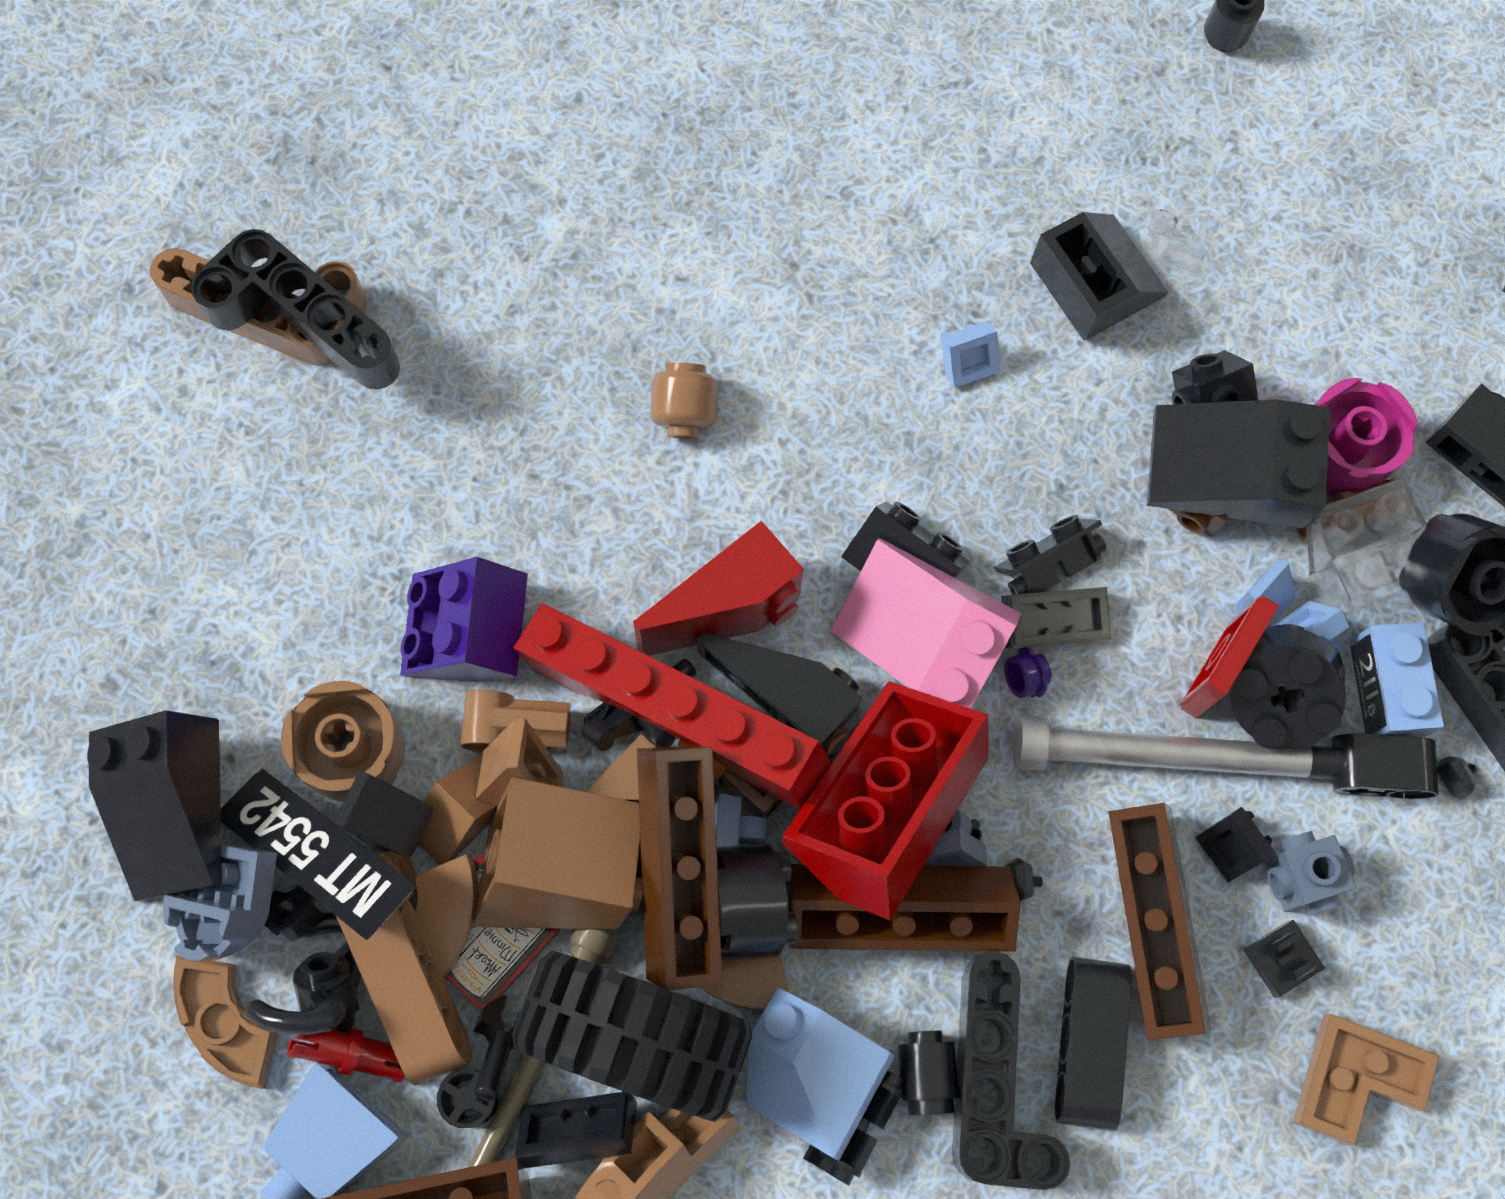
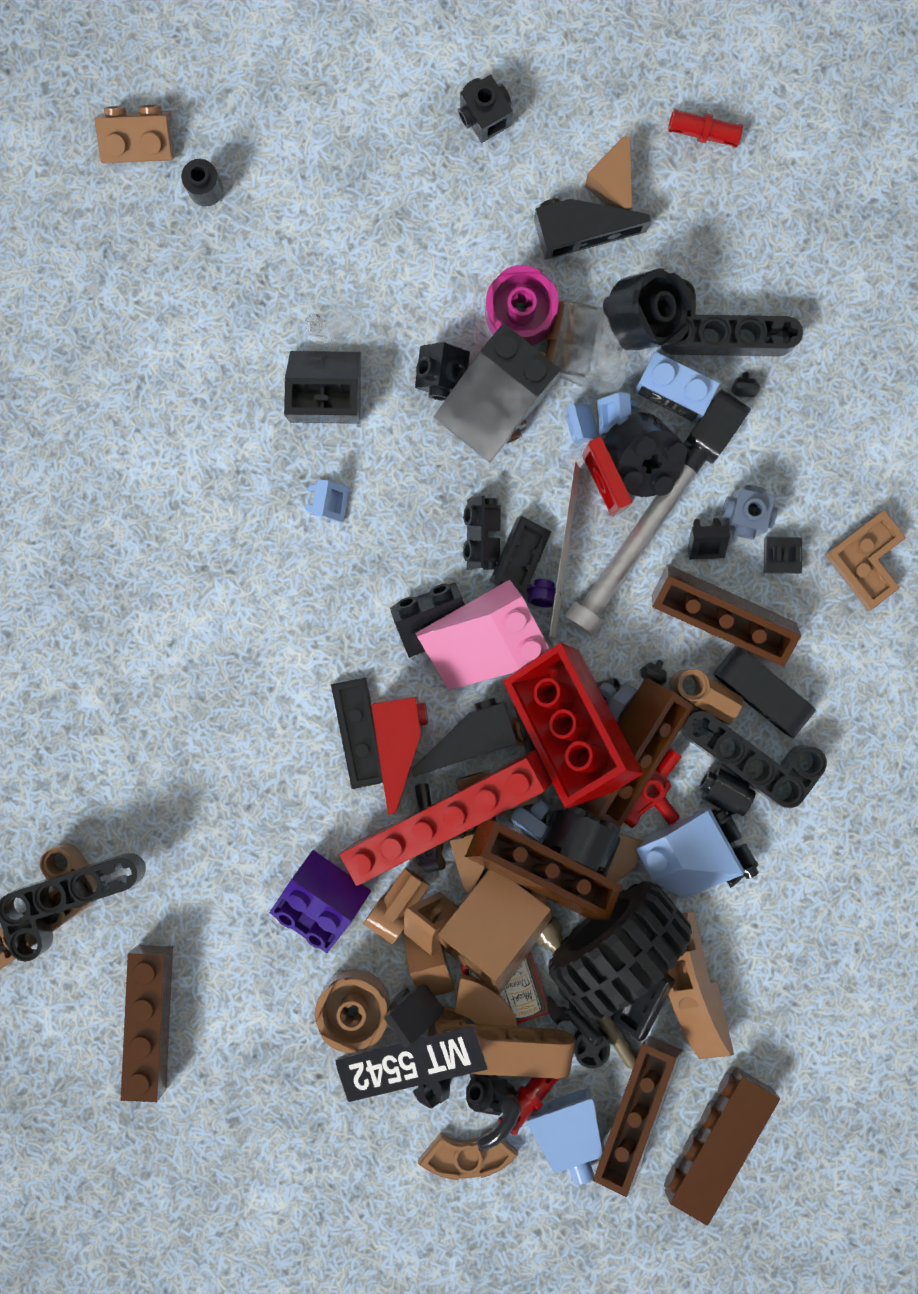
camera: 50 degrees left, 15 degrees up
black slope [87,710,222,902] -> none
sand blue slope [163,842,277,961] -> none
medium nougat head [650,363,718,439] -> none
none -> reddish brown brick [120,945,173,1102]
none -> black tile [331,677,383,789]
none -> white sticker [549,461,581,639]
none -> red piece [624,749,682,828]
none -> medium nougat piece [669,669,744,725]

